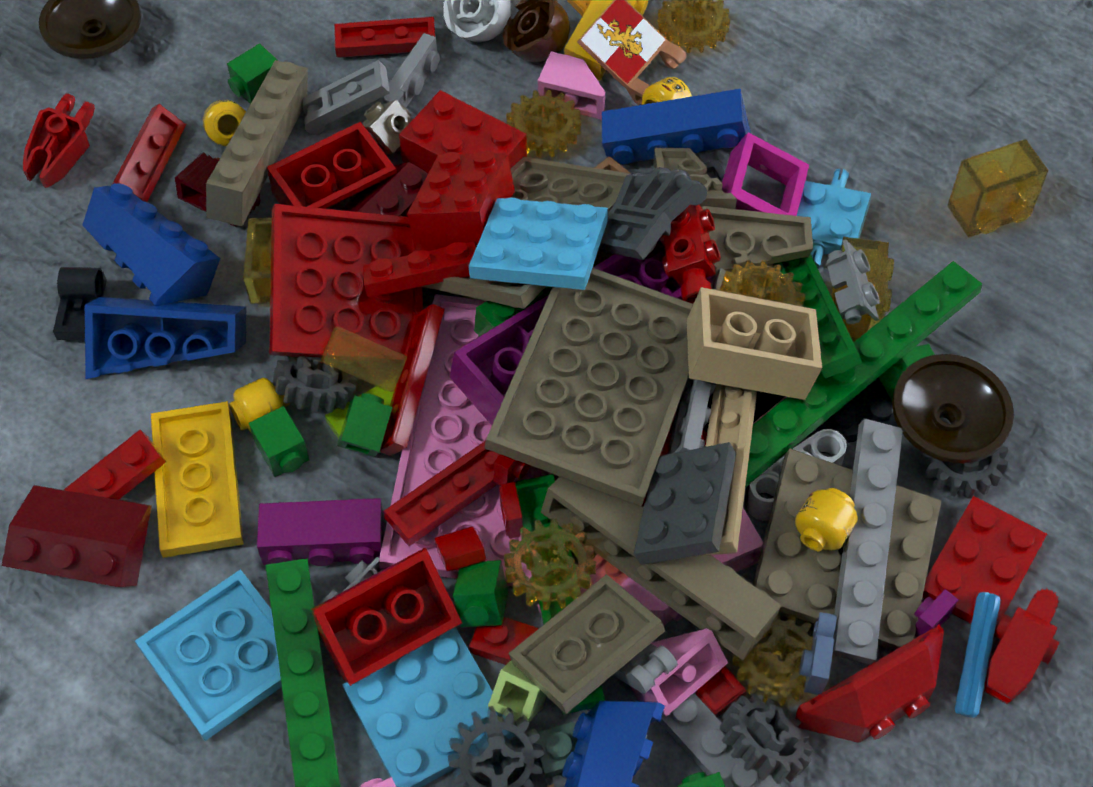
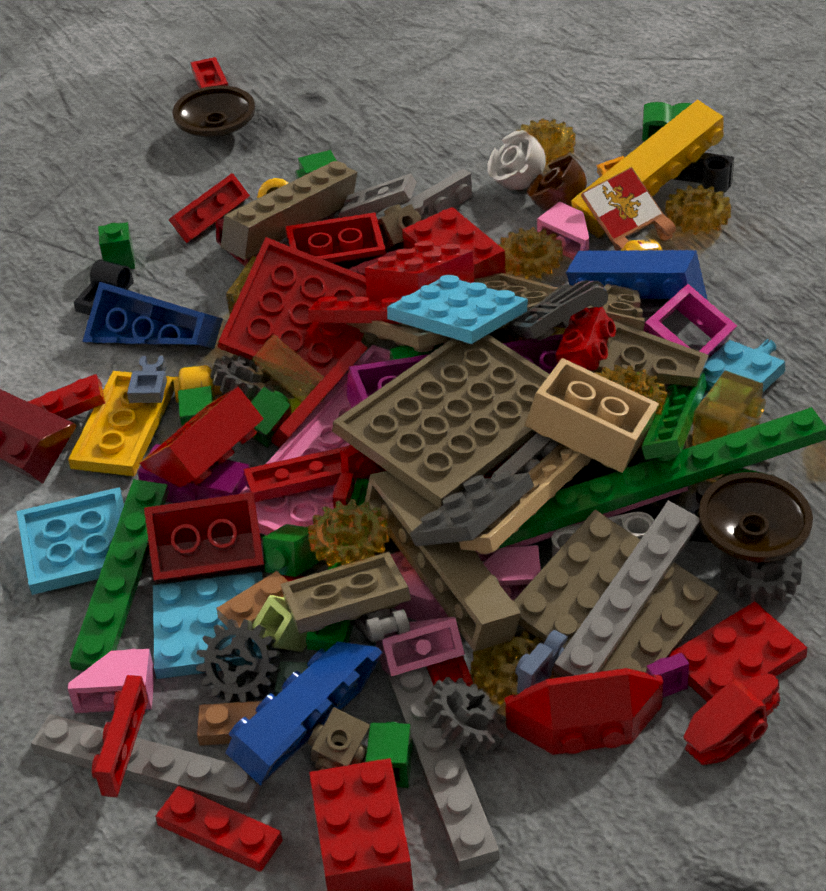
camera: 25 degrees right, 15 degrees down
red hinge [23,93,95,188] -> none
blue wedge [82,183,221,306] -> none
red plate [334,17,436,58] -> none
red tile [434,526,486,572] -> none
yellow head [795,488,858,551] -> none
light grey hinge [826,239,880,324] -> none
dark azure axle [955,592,1001,717] -> none
none -> green brick [98,222,135,269]
none -> sand blue plate [127,356,167,403]
none -> red slope [139,386,264,488]
none -> medium nougat plate [216,571,289,631]

